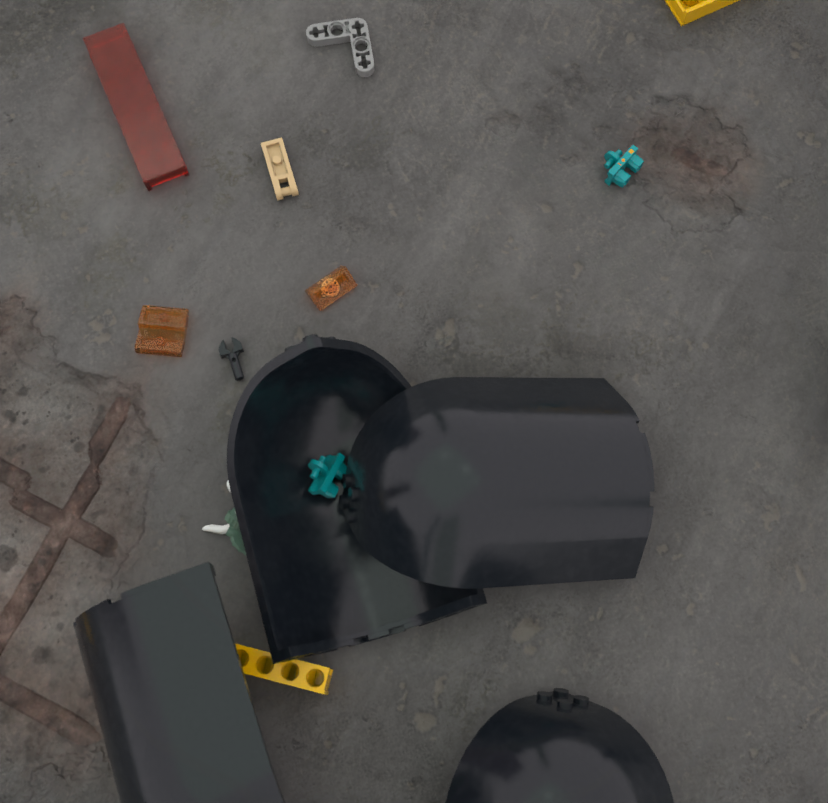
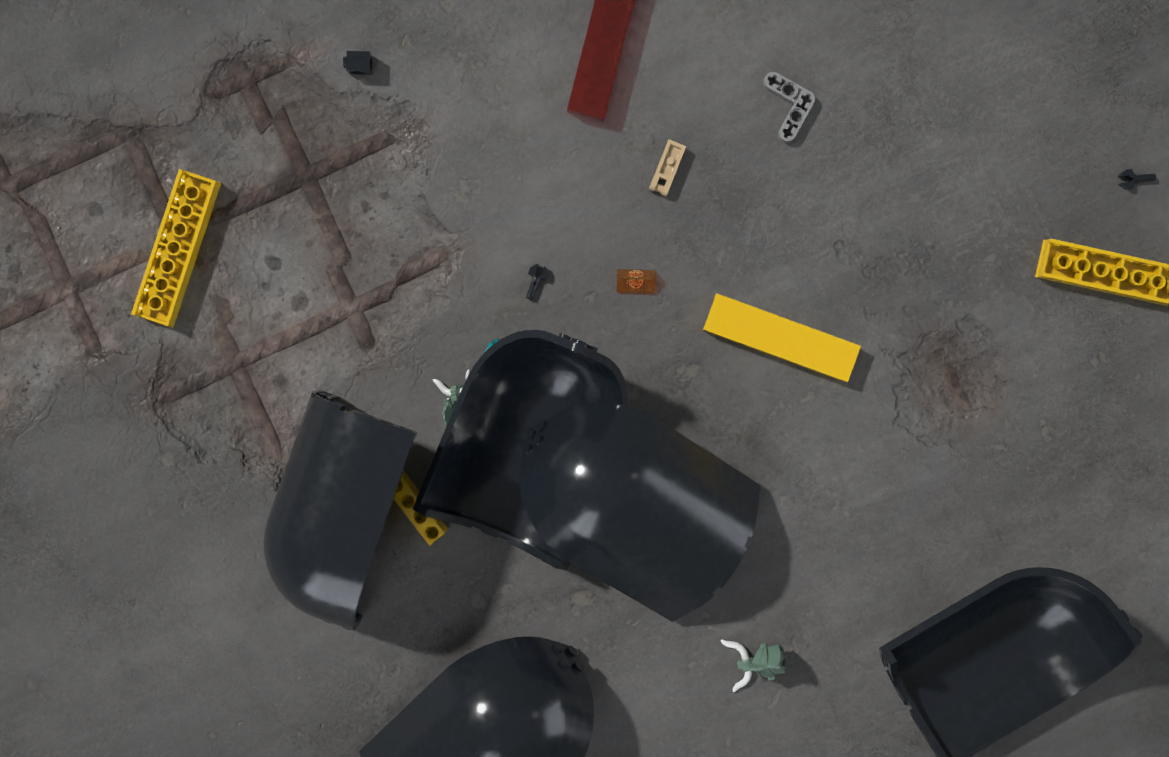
camera: 40 degrees right, 15 degrees up
clear orange slope [134,305,189,357] -> none
teal hips [308,453,347,498] -> none
teal hips [604,145,644,188] -> none
none -> yellow tile [703,293,861,382]
none -> sand green helmet [721,640,786,692]

